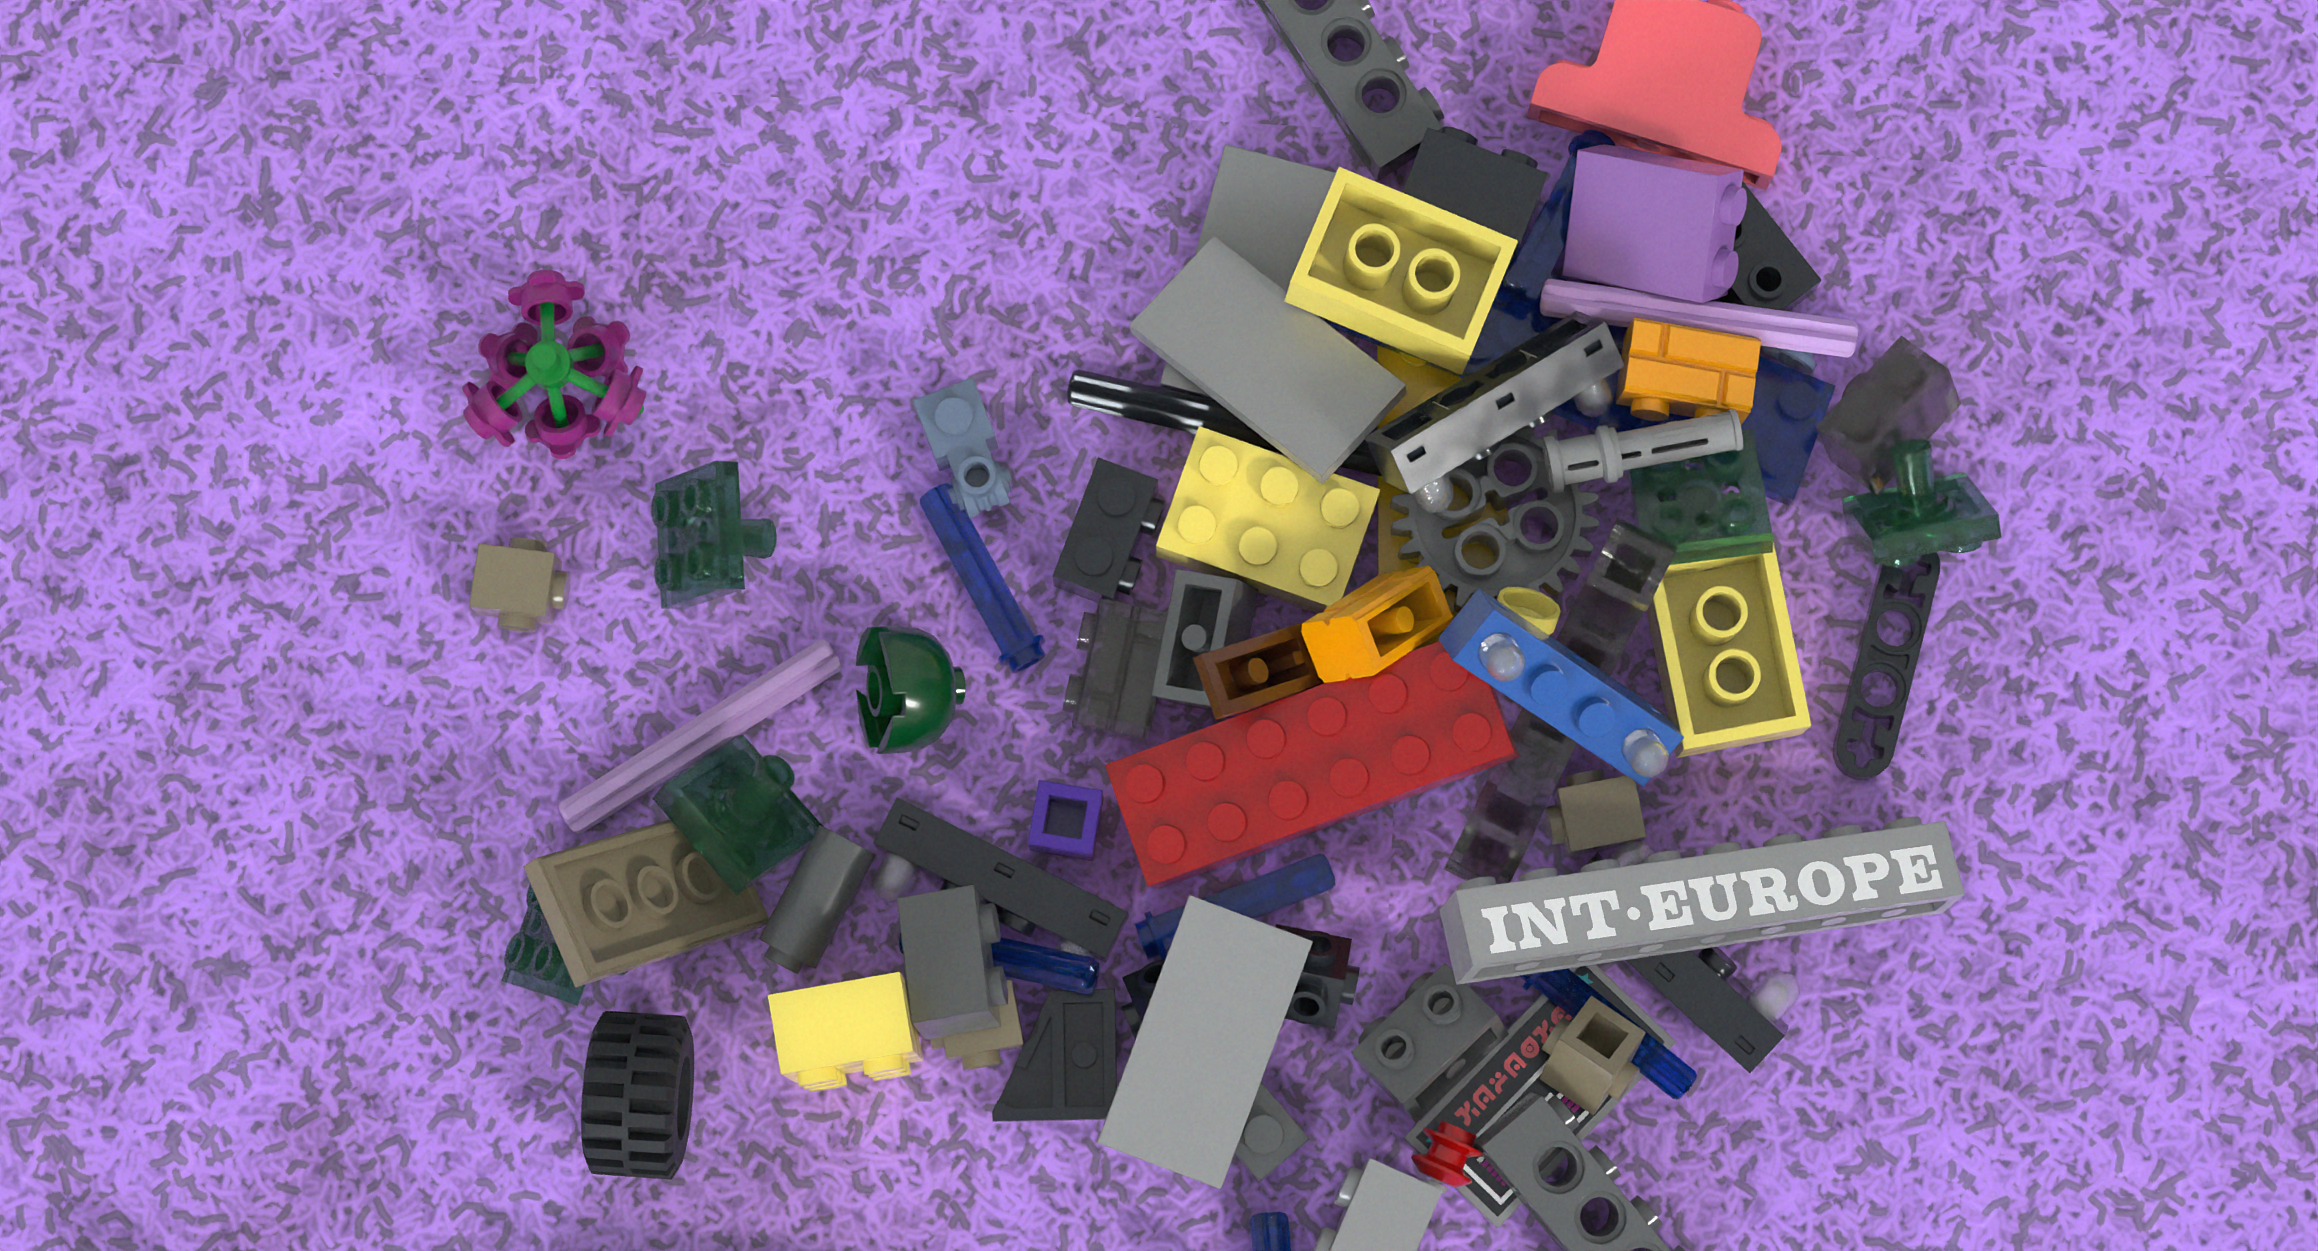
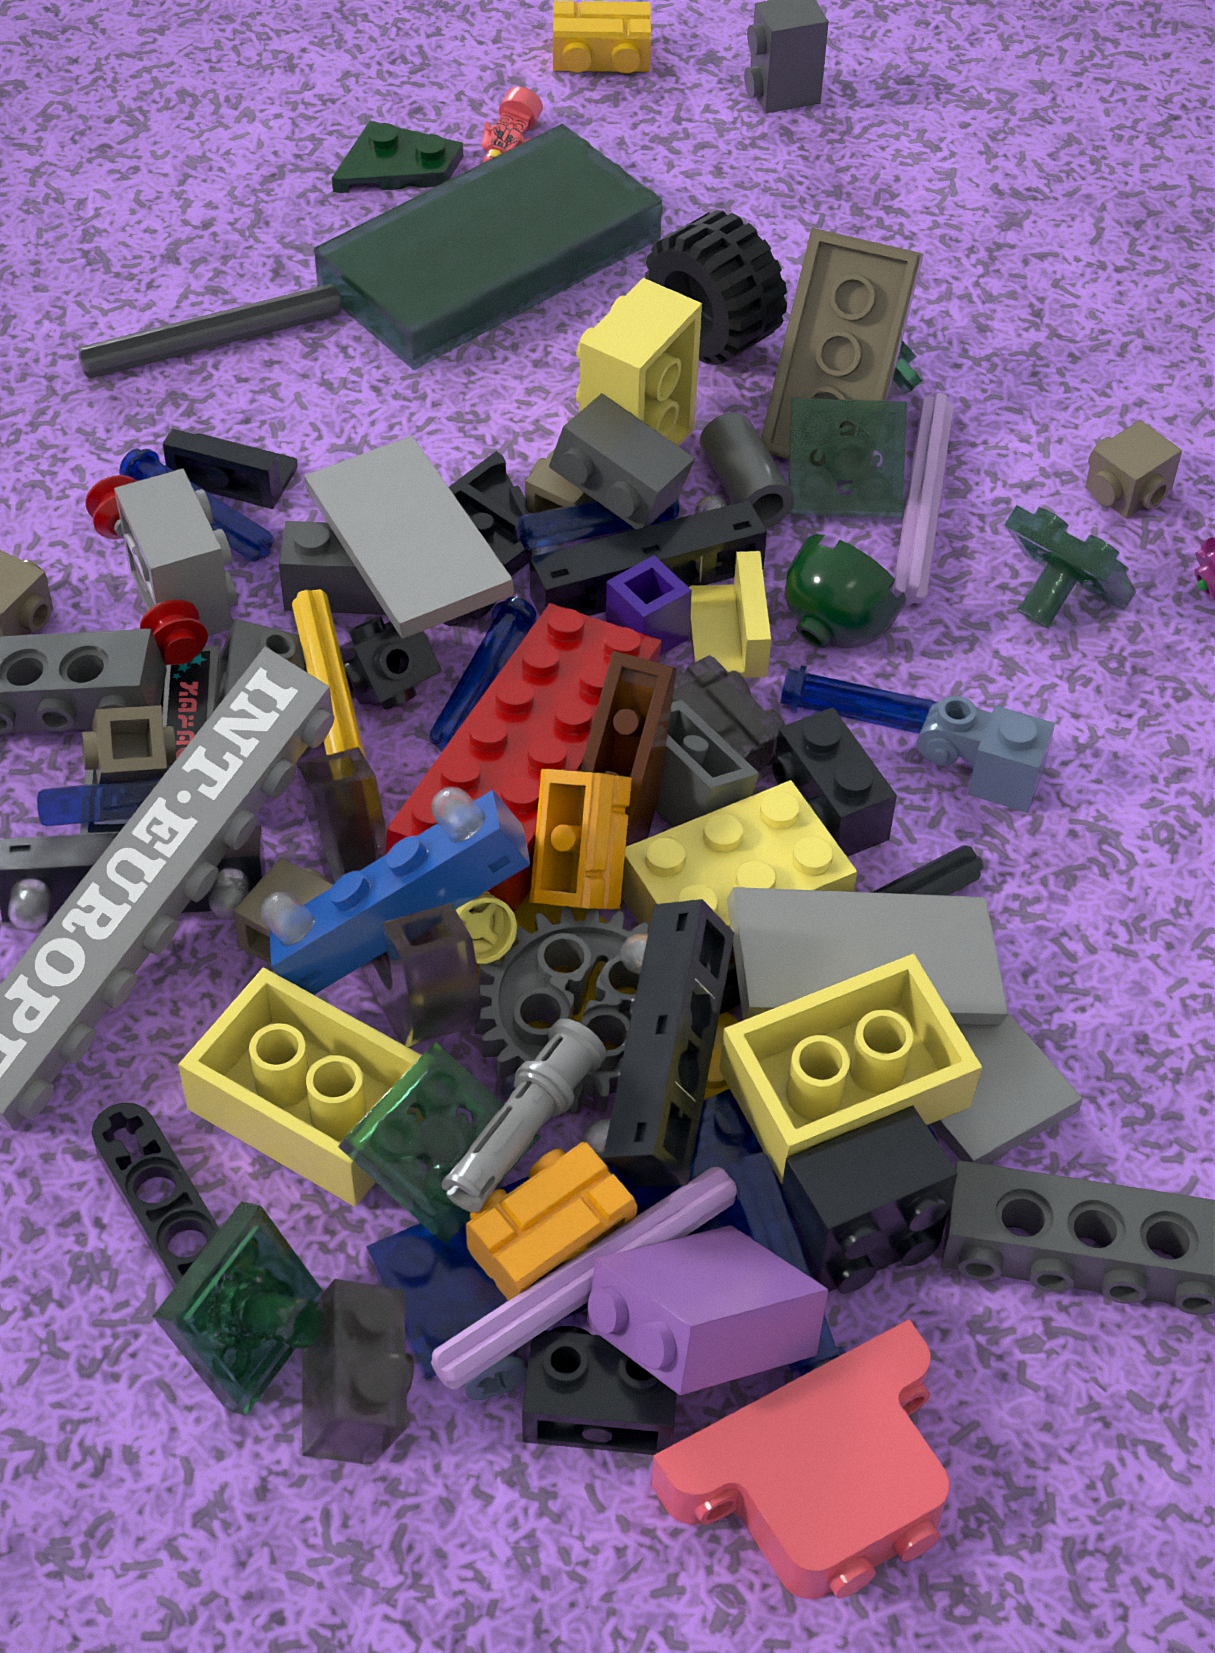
camera: 130 degrees right, 30 degrees down
none -> yellow axle [292,589,377,819]
none -> light yellow panel [689,551,771,679]

